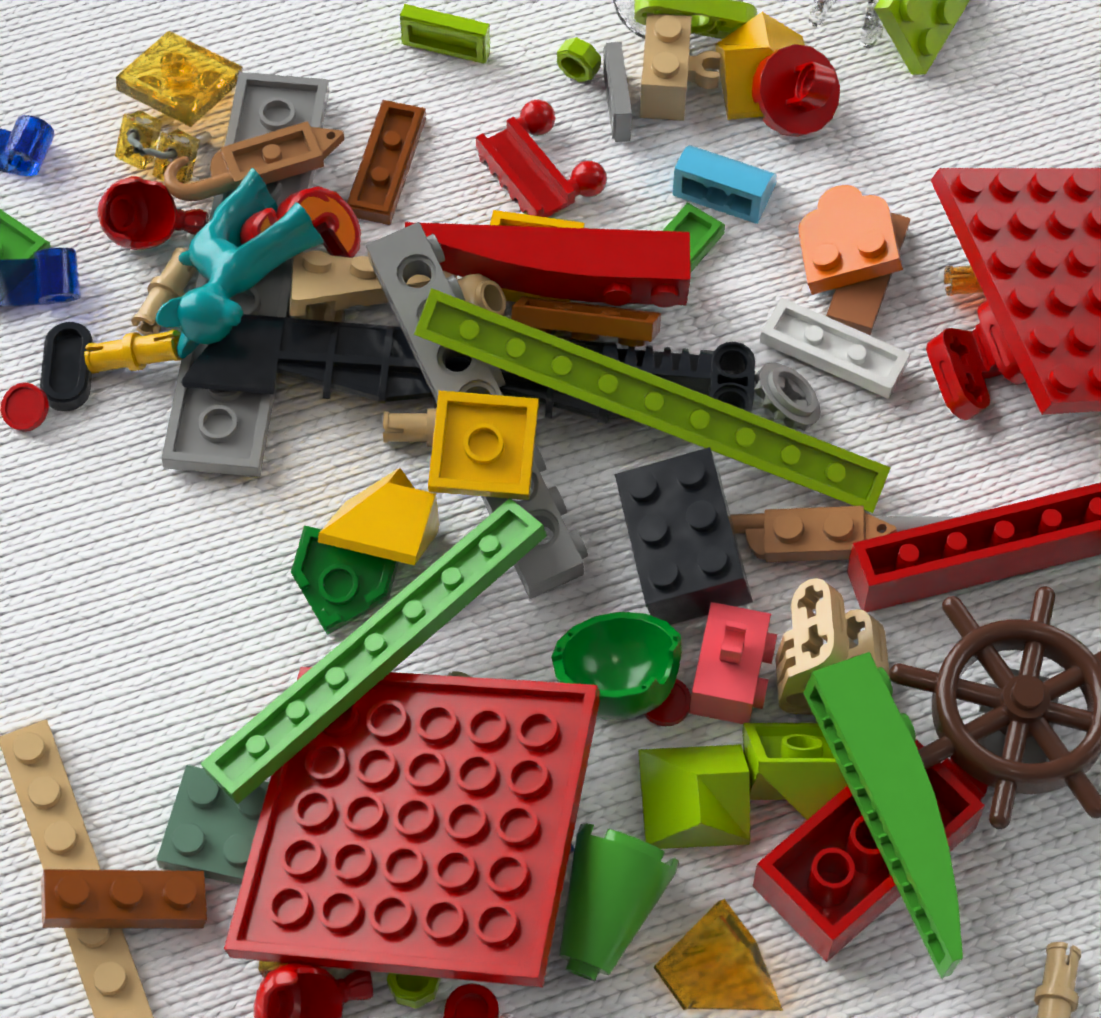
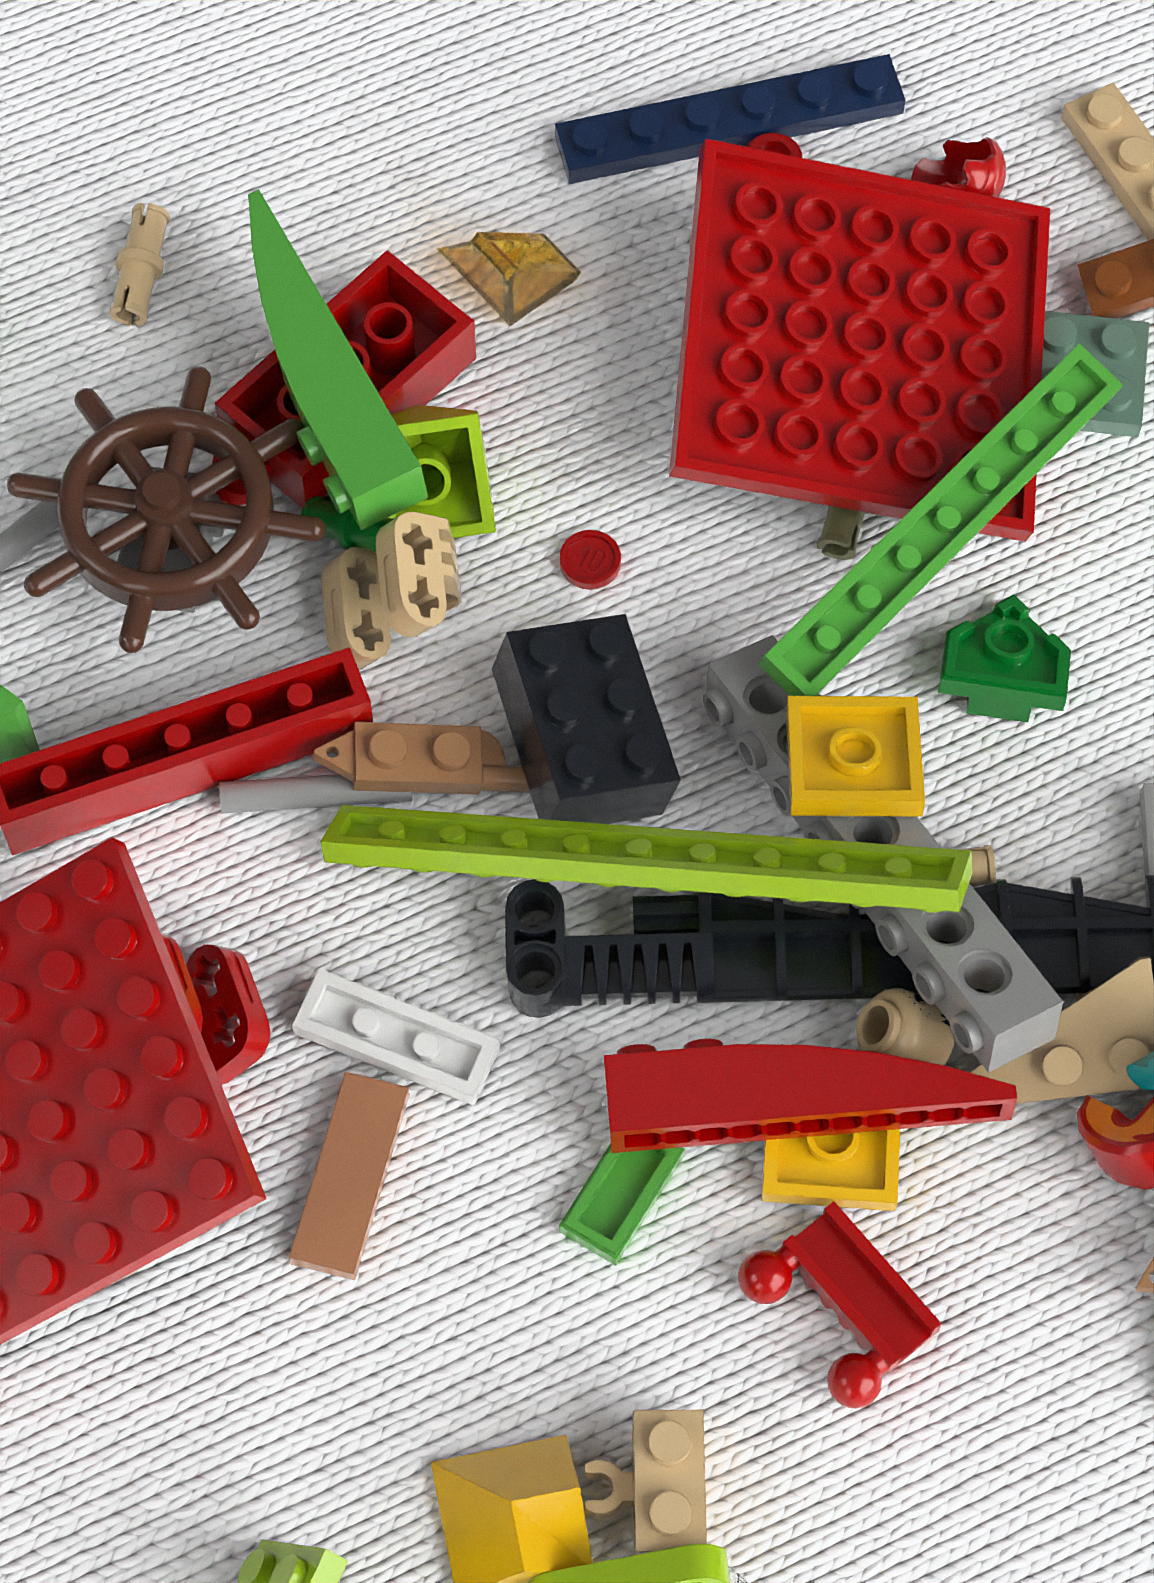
camera: 175 degrees right, 5 degrees up
yellow slope [318,468,440,566] -> none
dark orange tile [347,100,426,225] -> none
lime tile [400,4,490,64] -> none
dark orange plate [511,296,662,347] -> none
green cylinder [551,612,682,720] -> none
lime tile [557,37,601,82] -> none
bright green cone [559,824,679,981] -> none
light grey tile [603,41,632,142] -> none
lime slope [638,744,751,849] -> none
medium azure brick [672,145,777,224] -> none
coral brick [689,602,777,724] -> none
red tile [752,44,840,137] -> none
light grey gear [754,363,821,431] -> none
plate [798,185,903,295] -> none

